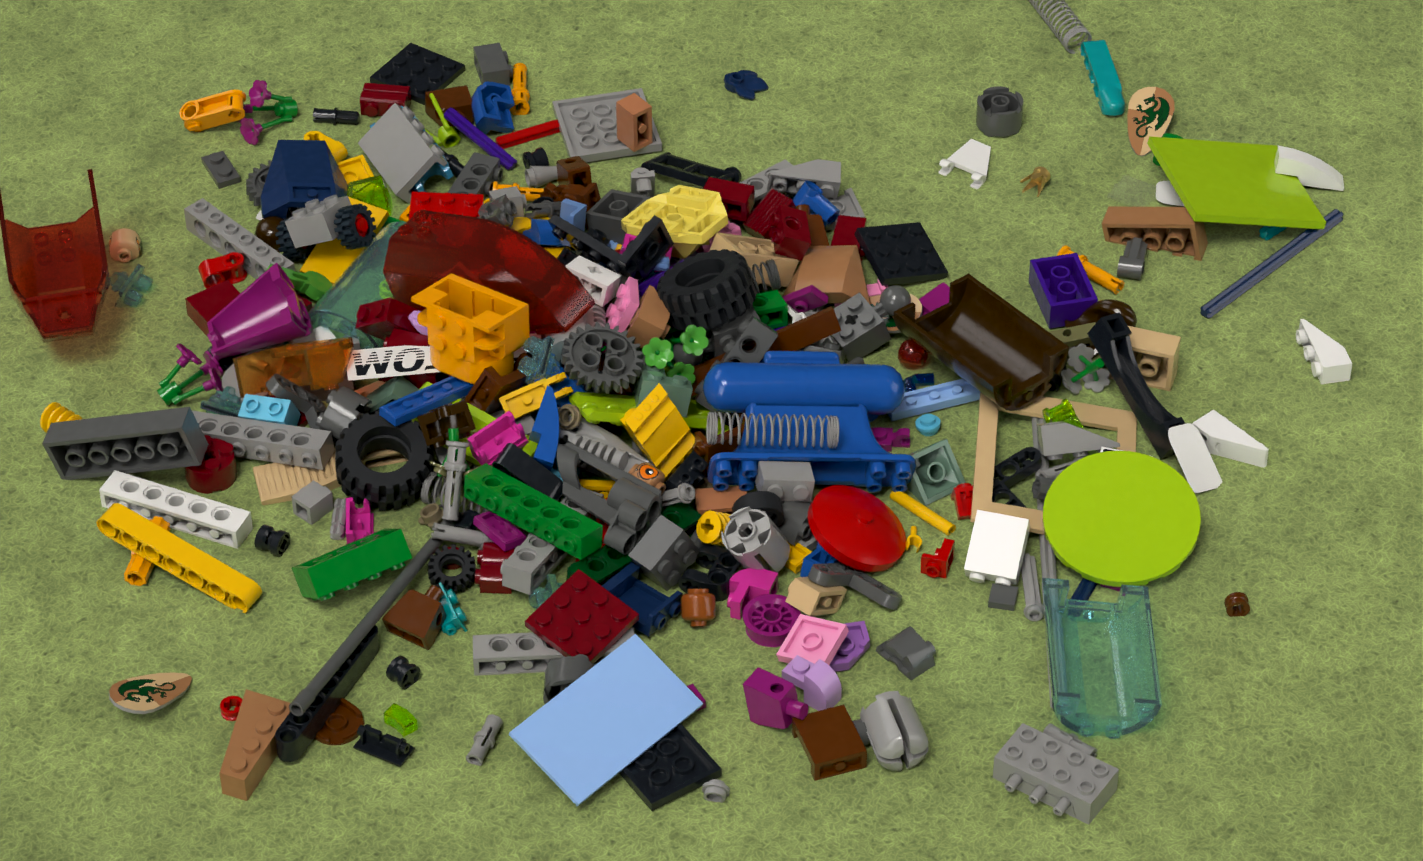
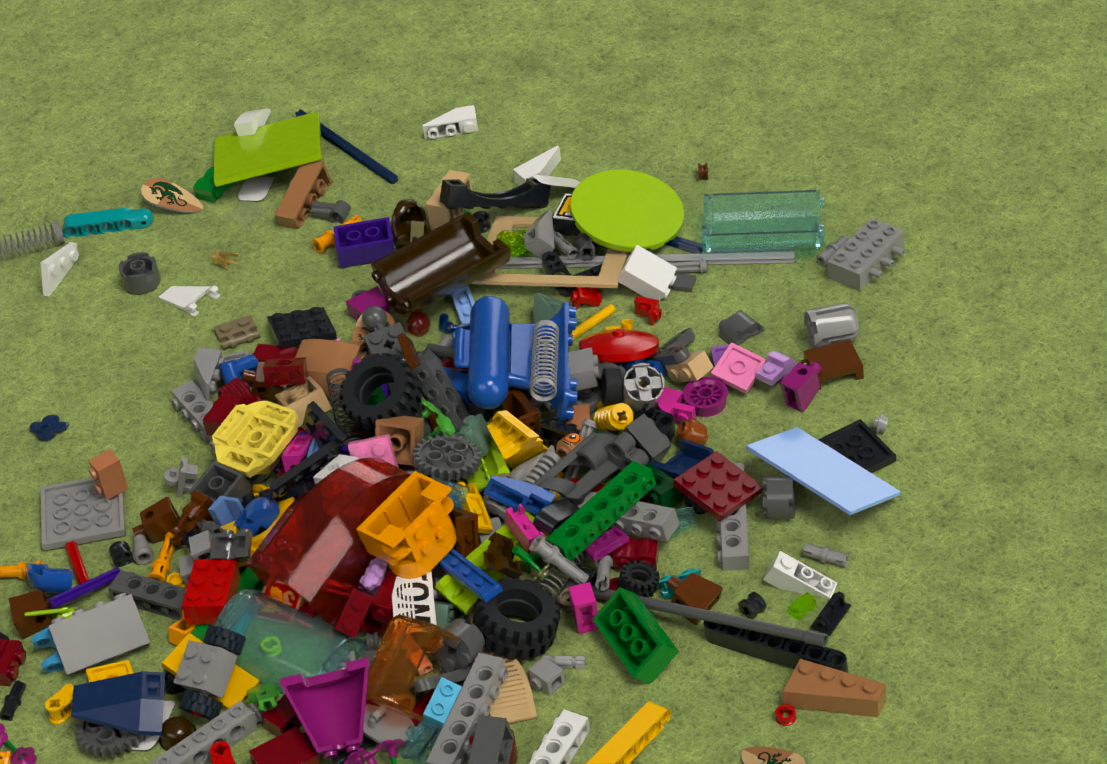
camera: 80 degrees left, 0 degrees up
black wheel [254,524,291,557] -> none
dark pink hinge [346,497,374,544] -> none
clear neon green slope [347,175,392,216] -> none
black piece [641,152,741,188] -> none
none -> white wing [40,242,79,297]
none -> dark tan plate [214,315,260,349]
none -> black wheel [472,211,491,233]
none -> dark pink brick [568,582,599,634]
none -> white slope [763,551,837,599]

